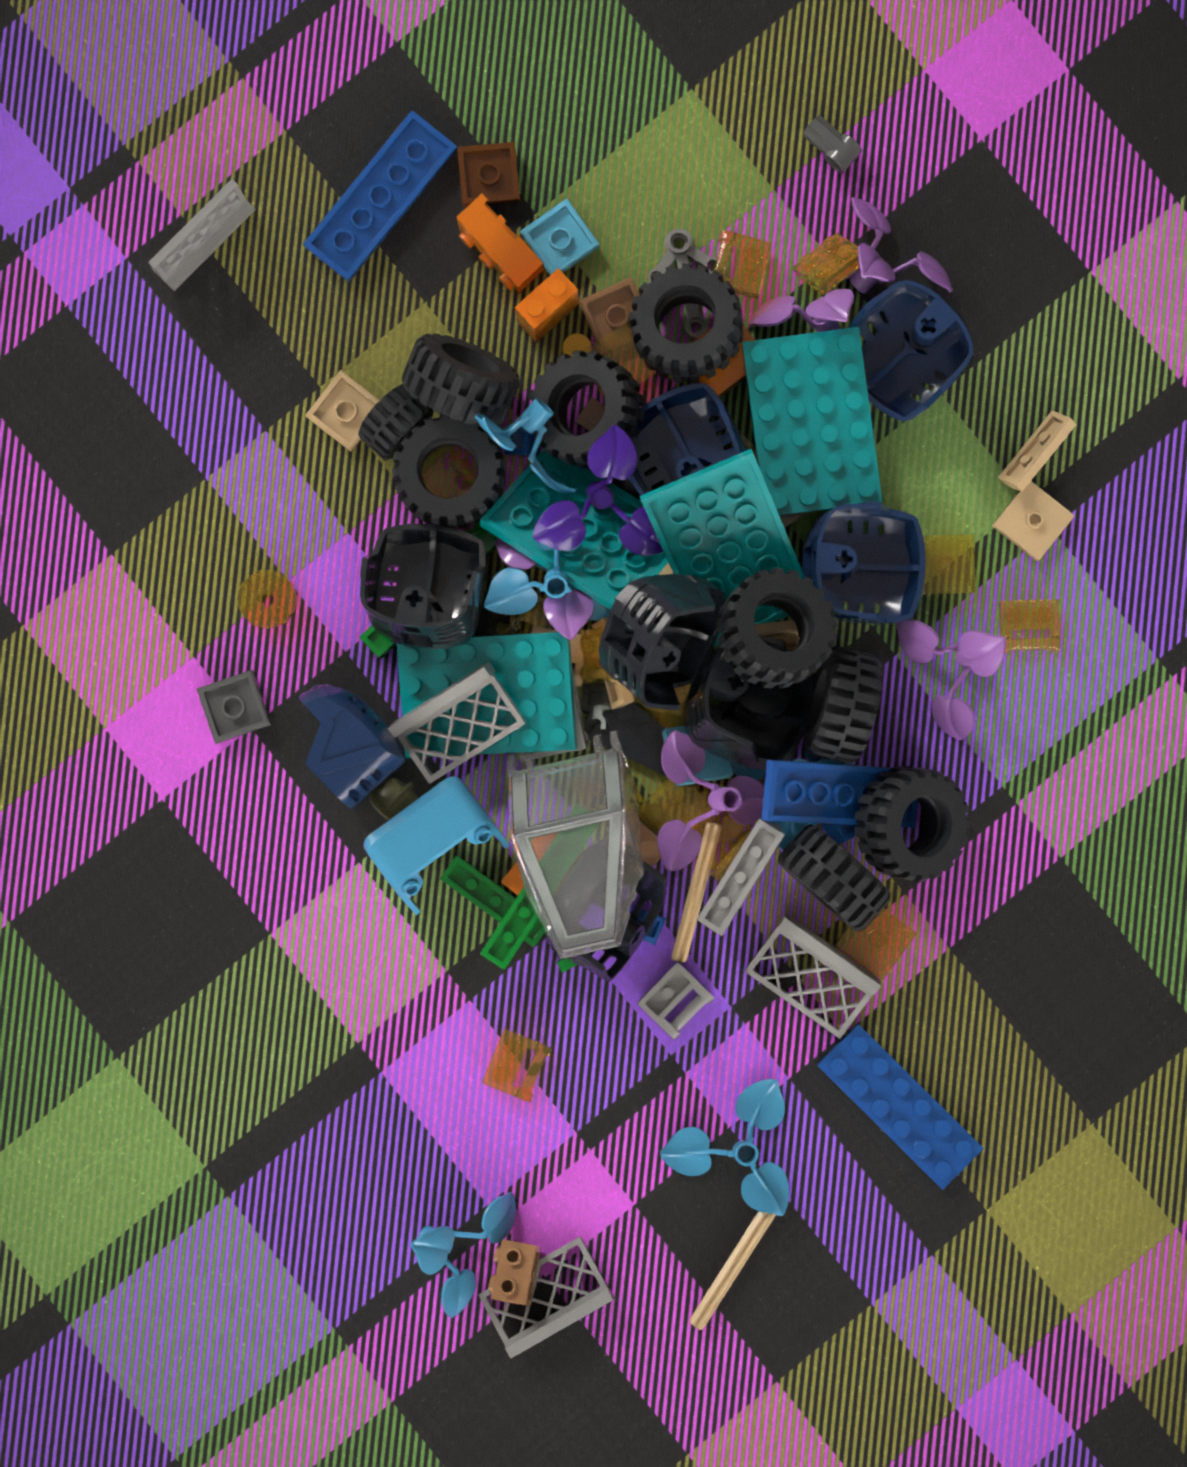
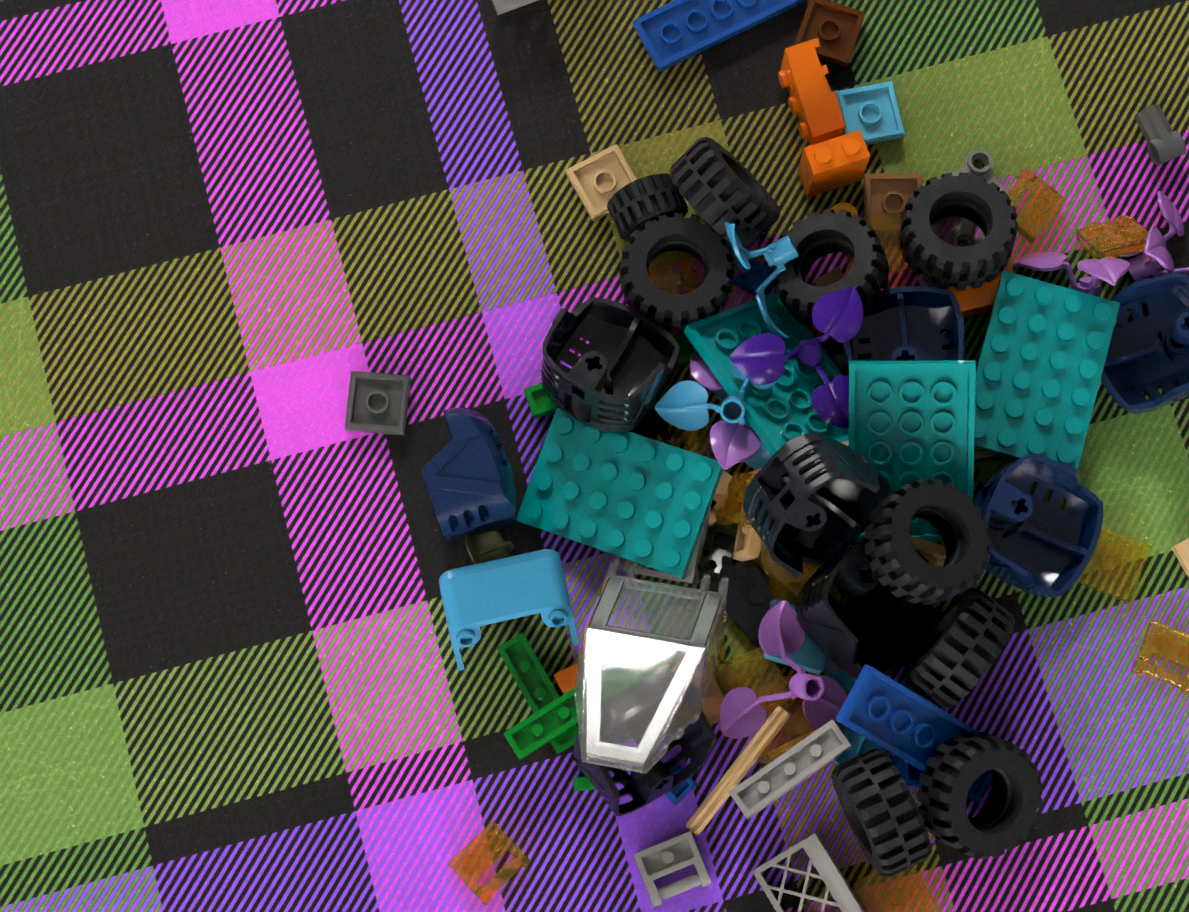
camera: 25 degrees right, 10 degrees down
clear yellow plate [237,570,297,629] -> none
light grey fence [388,661,527,784] -> none
medium lavender plant [896,619,1006,740] -> none

